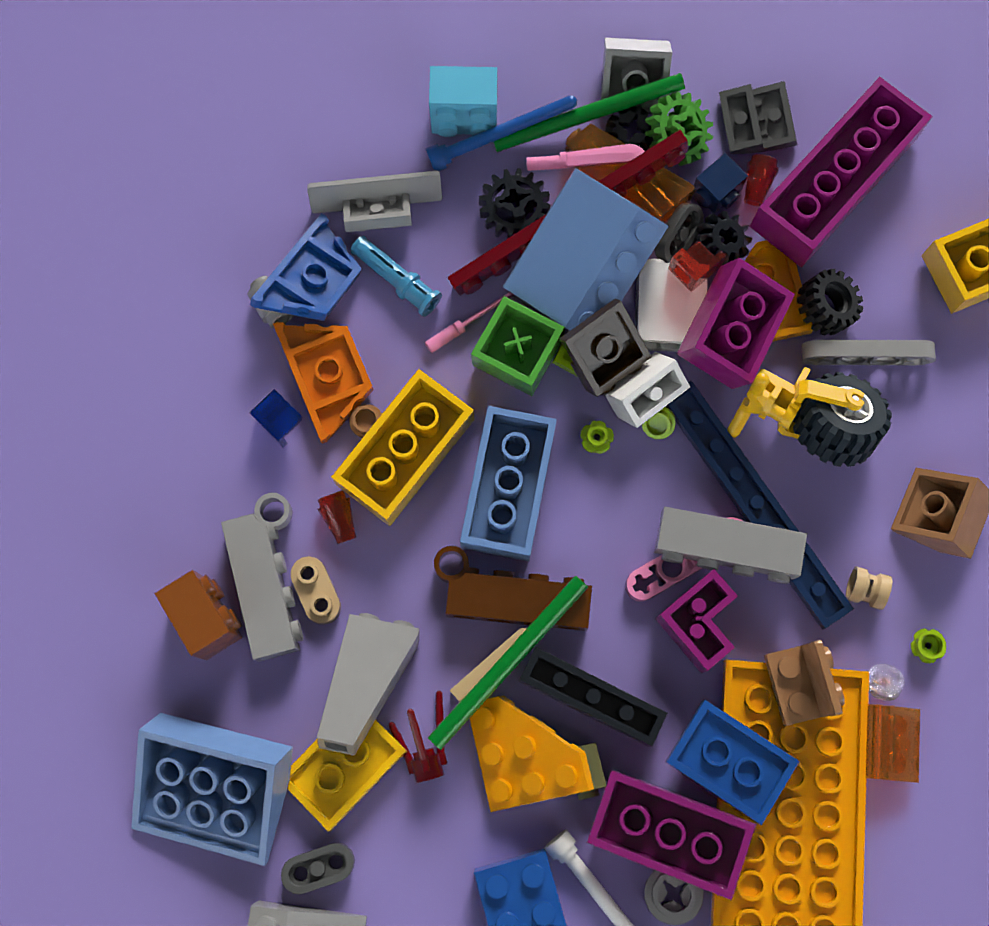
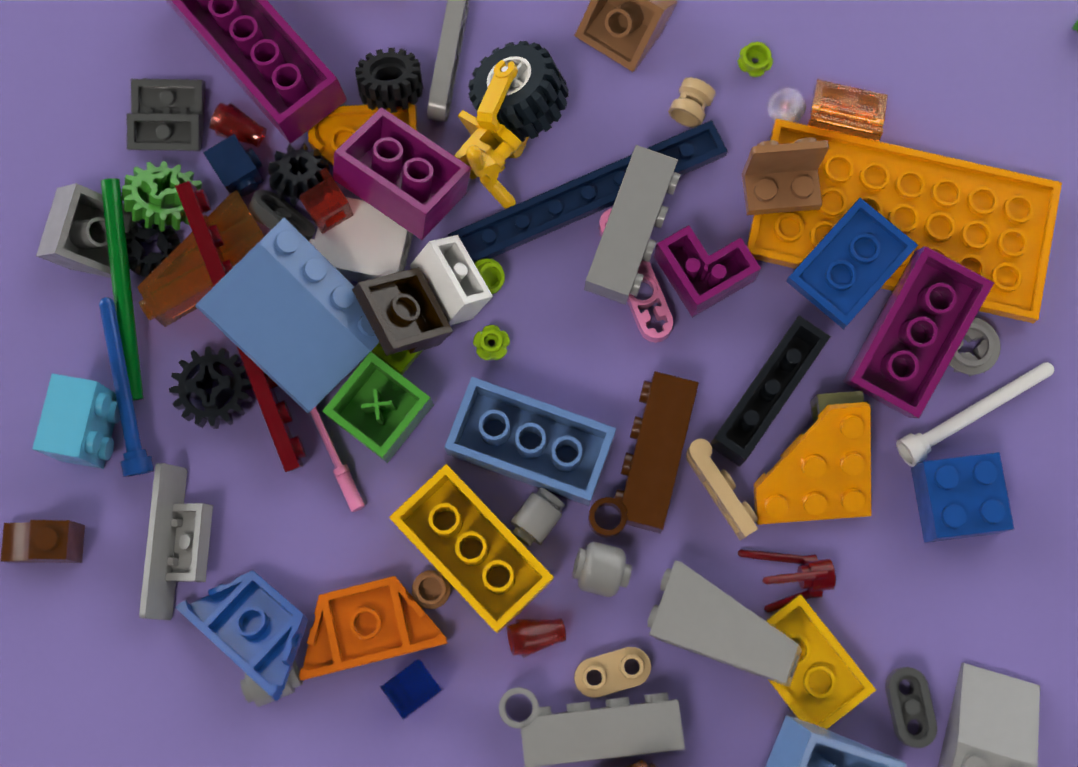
camera: 80 degrees left, 0 degrees up
dark azure pin [351,236,442,317] -> none
green piece [427,576,588,750] -> none
bright pink piece [527,144,645,171] -> none
none -> reddish brown arch [1,520,85,563]
none -> light grey brick [510,487,565,546]
none -> light grey head [572,542,632,597]

